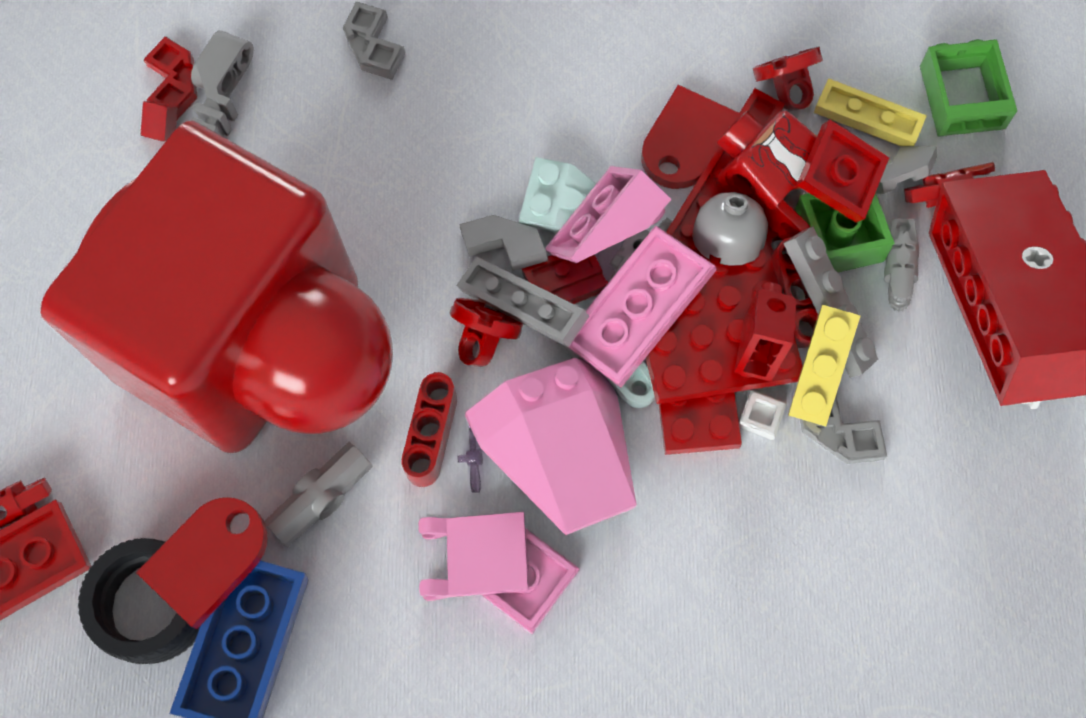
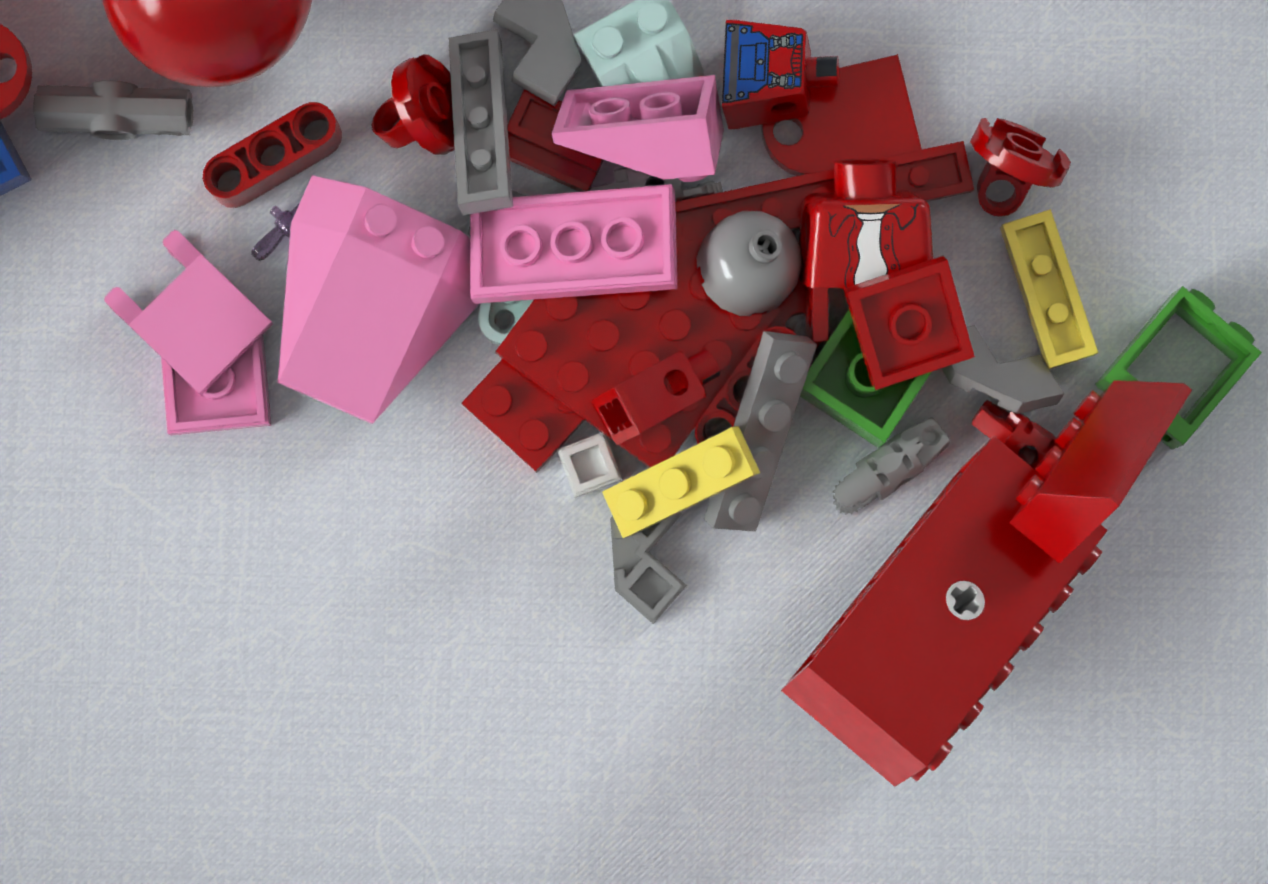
camera: 45 degrees right, 15 degrees up
none -> torso [722,20,840,129]
none -> red slope [1009,380,1192,564]

